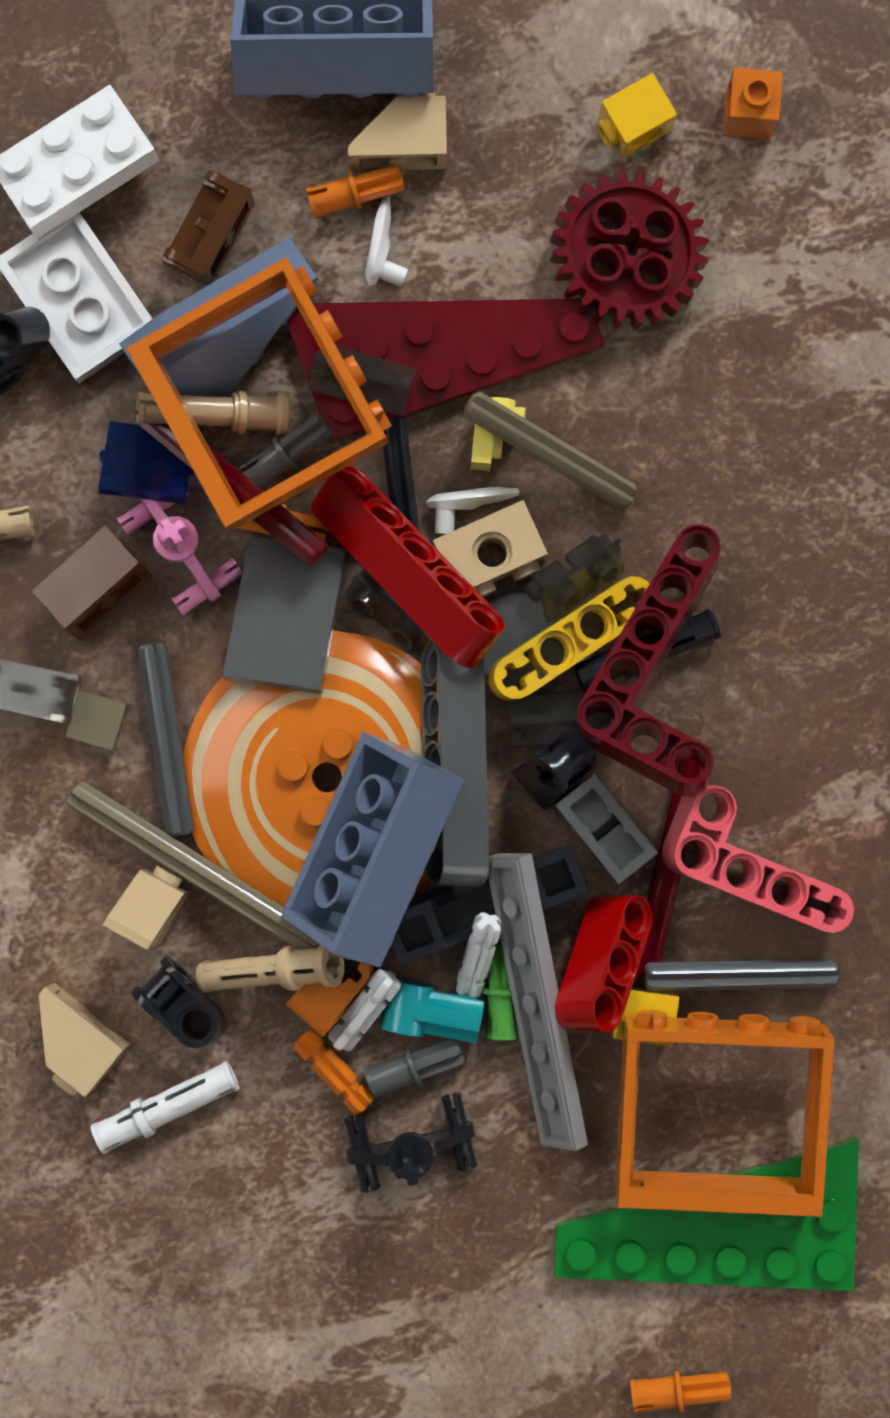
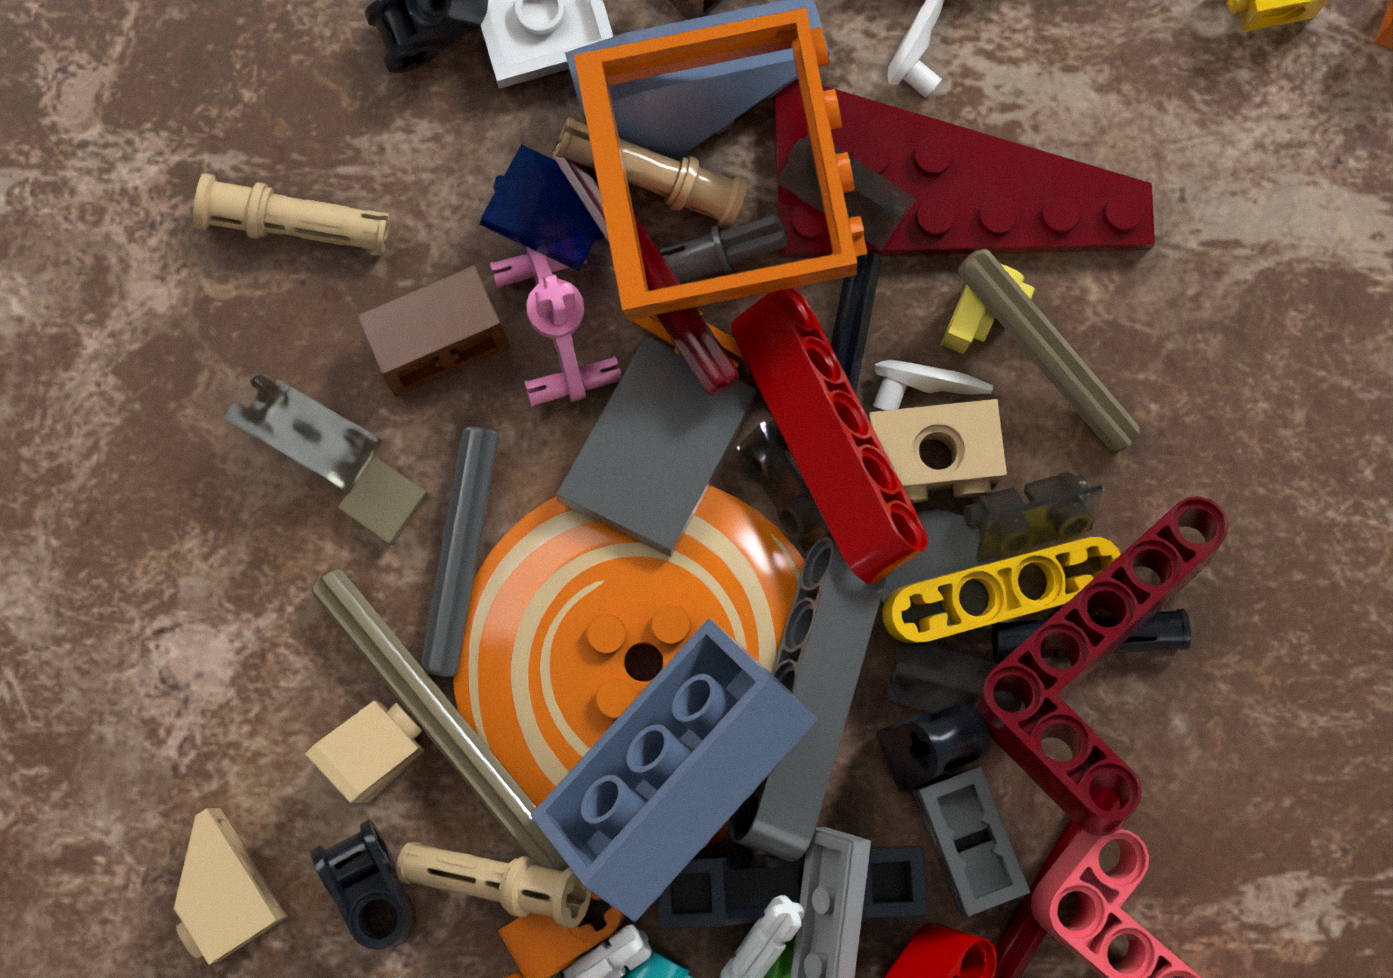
camera: 15 degrees right, 5 degrees down
dark red gear [549,170,709,330] -> none

